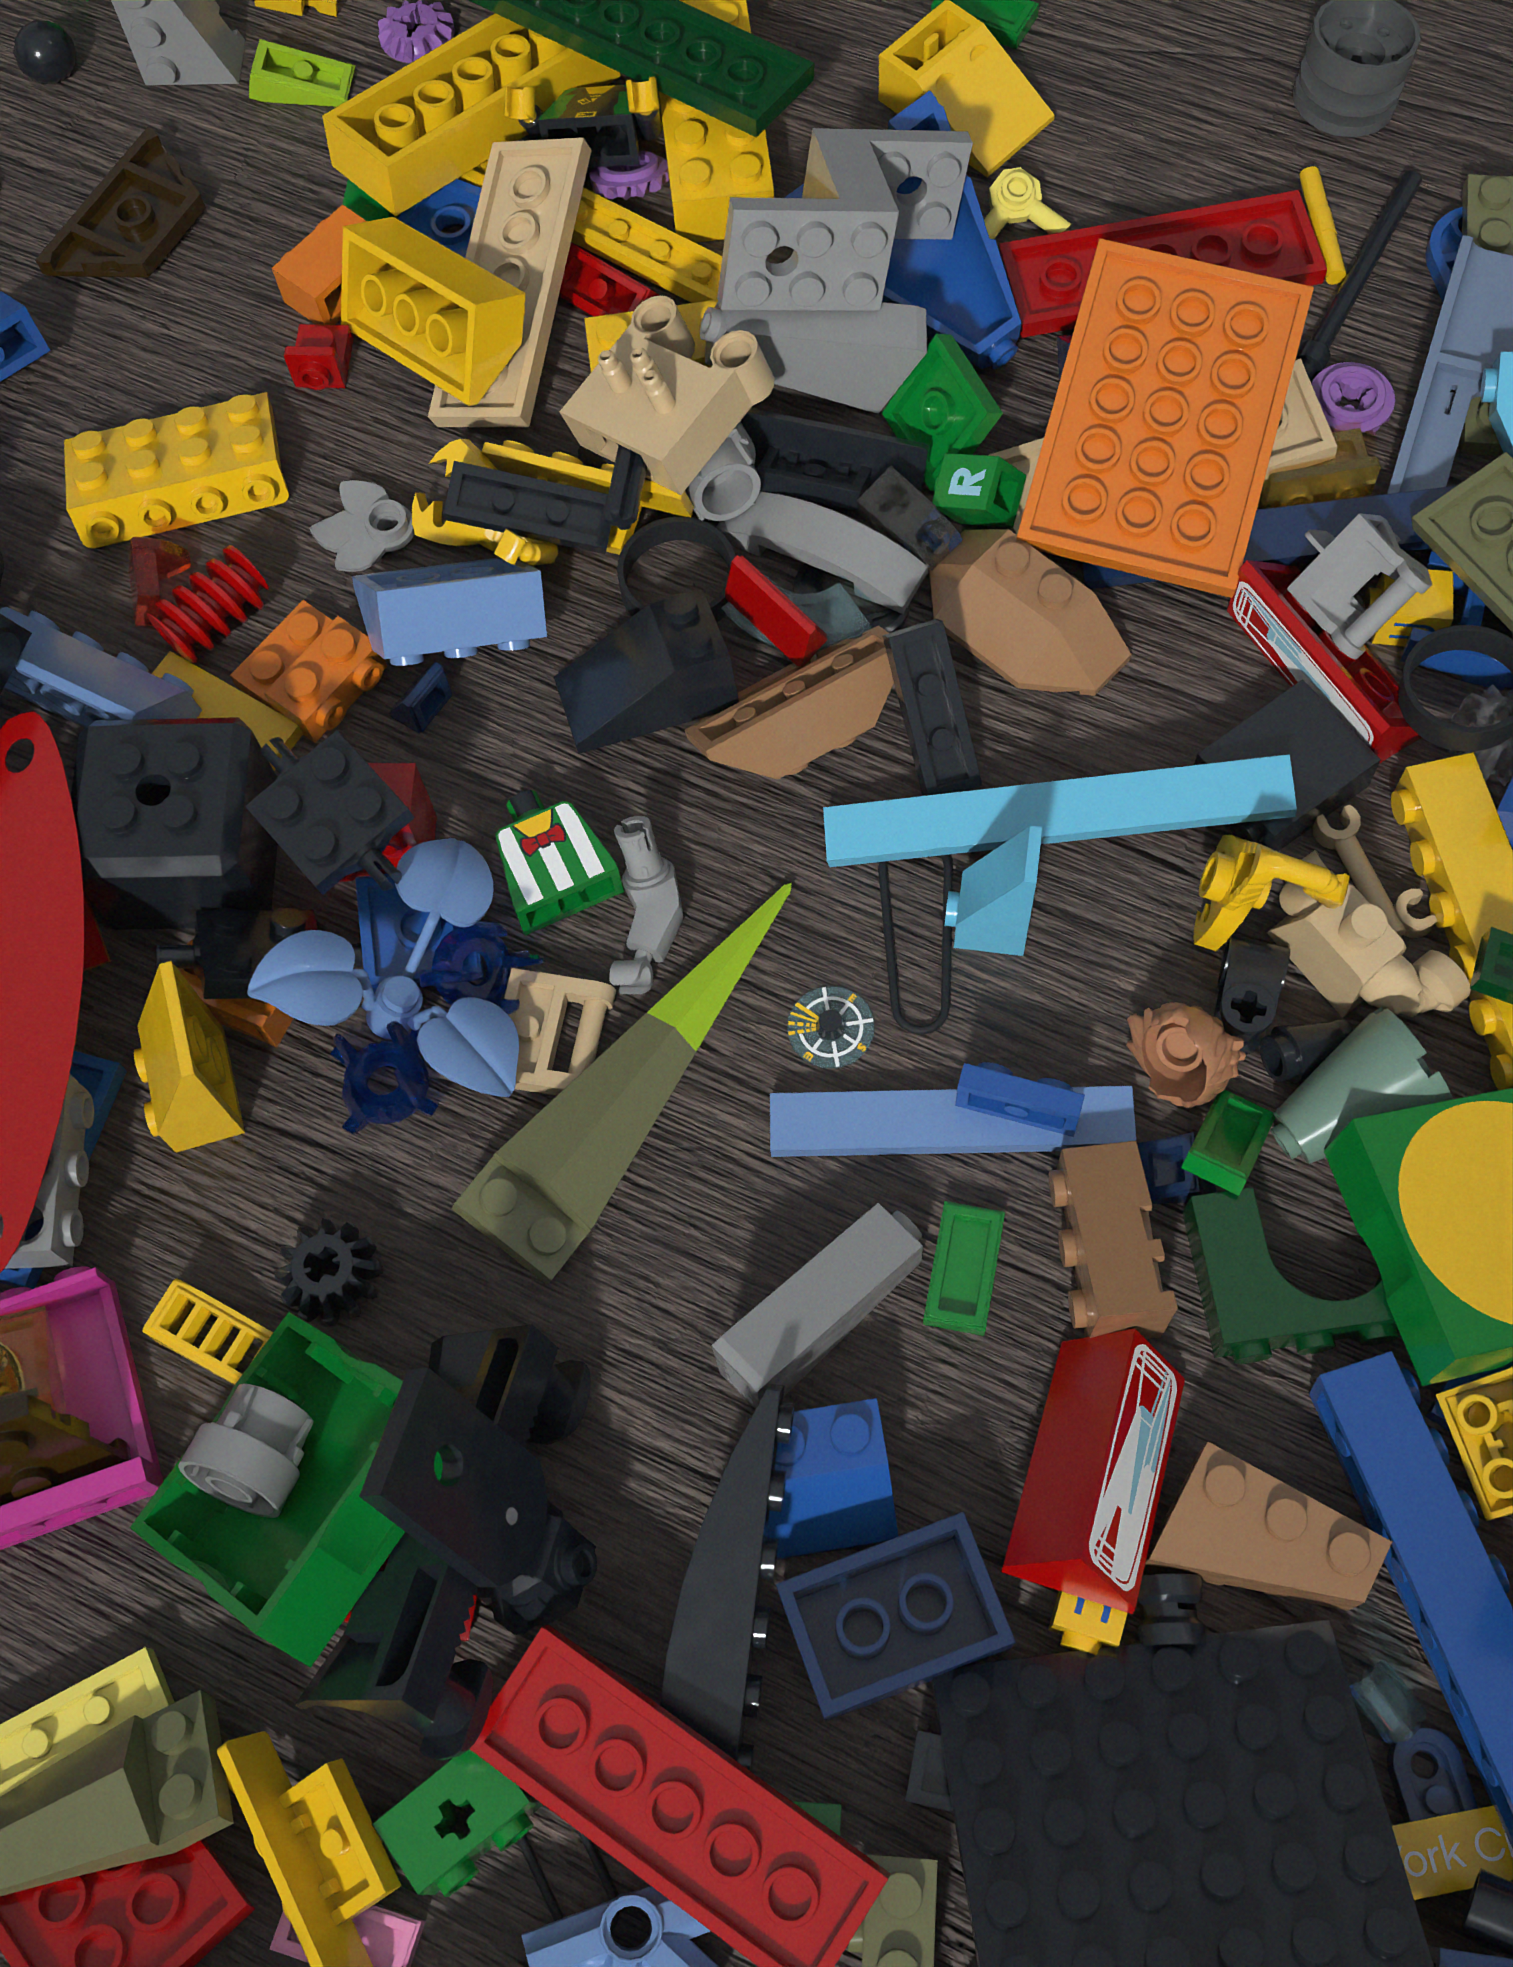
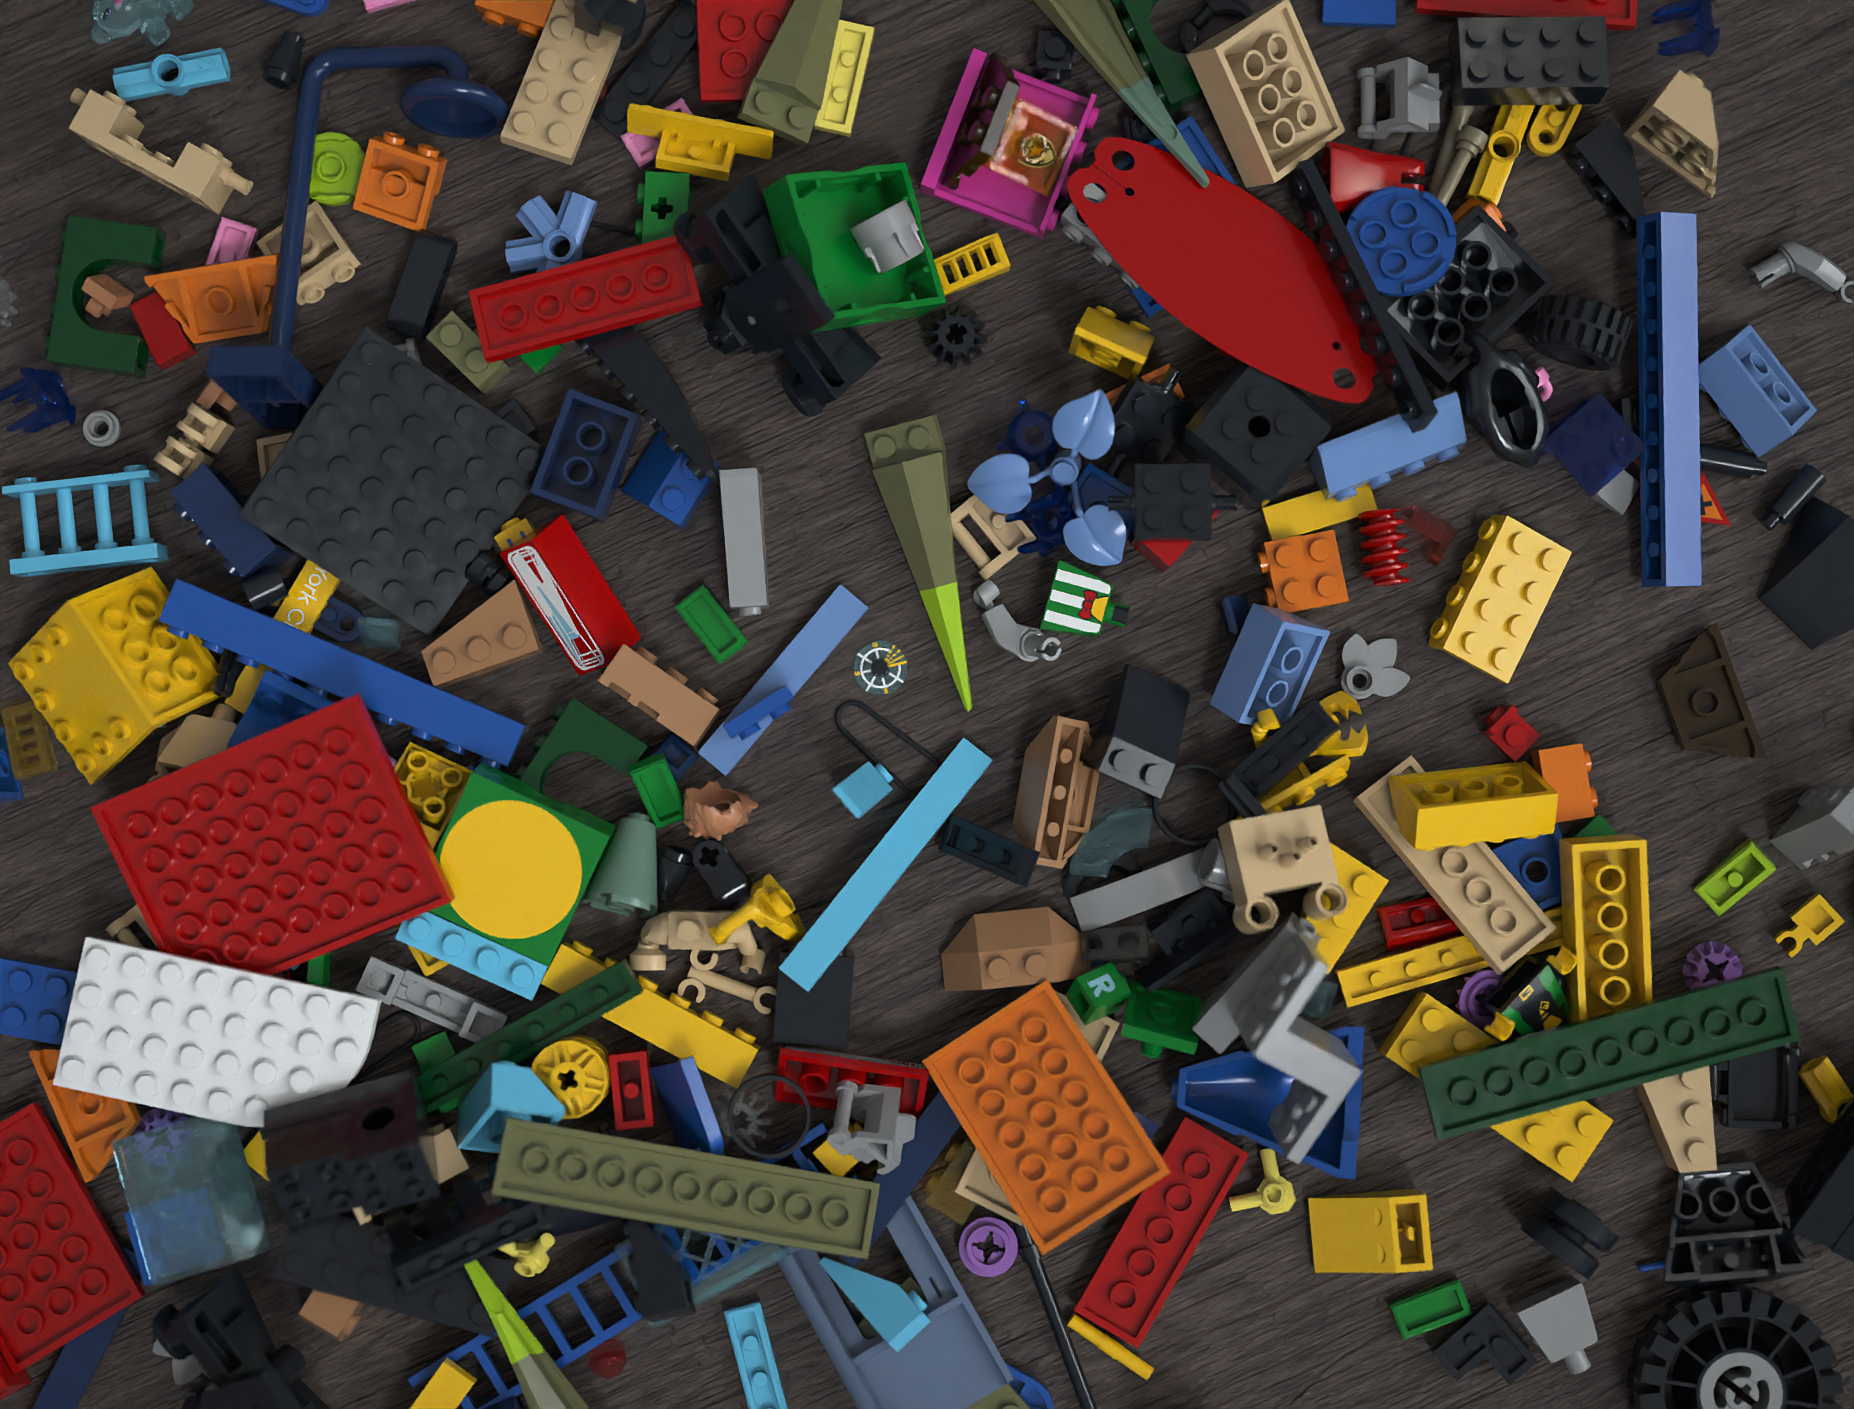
camera: 125 degrees right, 20 degrees up
red slope [725,555,828,667] -> none

